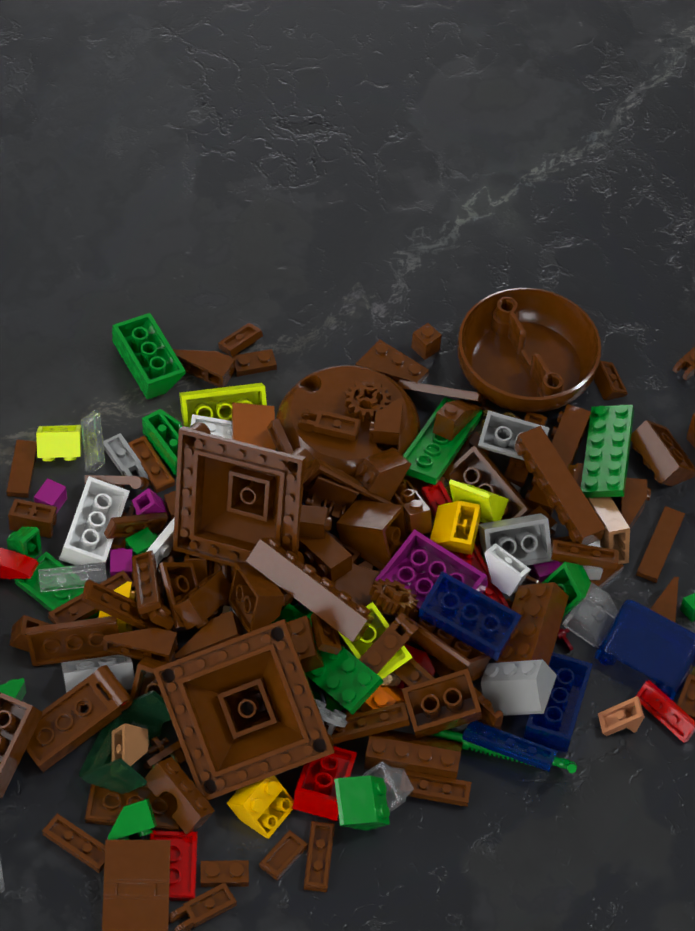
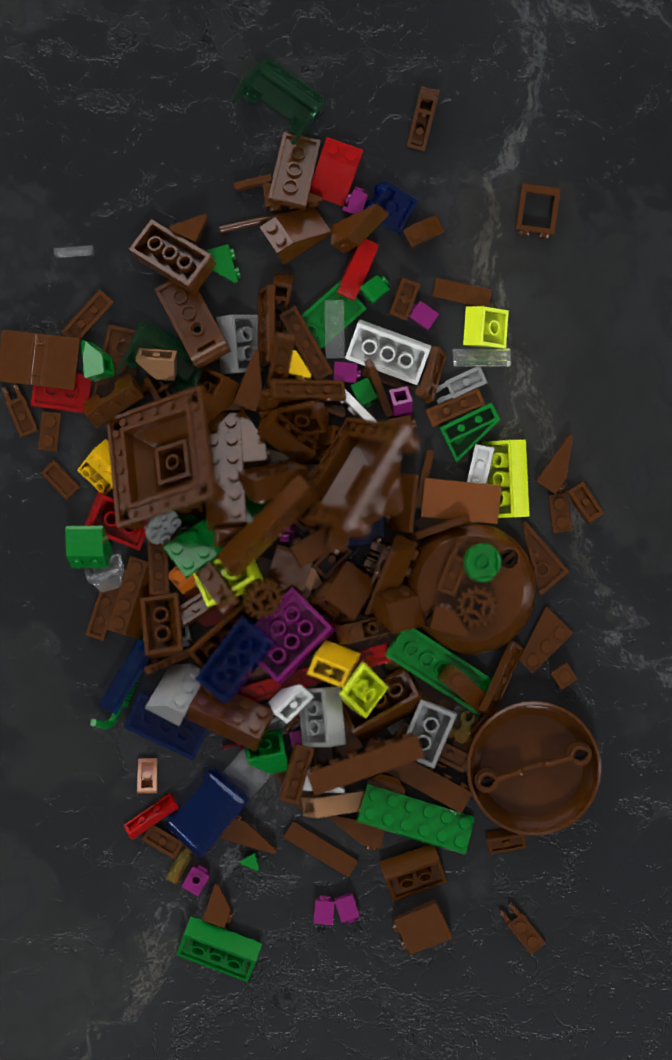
camera: 105 degrees right, 35 degrees up
green slope [112,313,186,400] -> none
reddish brown tile [303,821,335,892] -> none
none -> green tile [463,543,501,582]
none -> reddish brown wing [521,521,569,596]

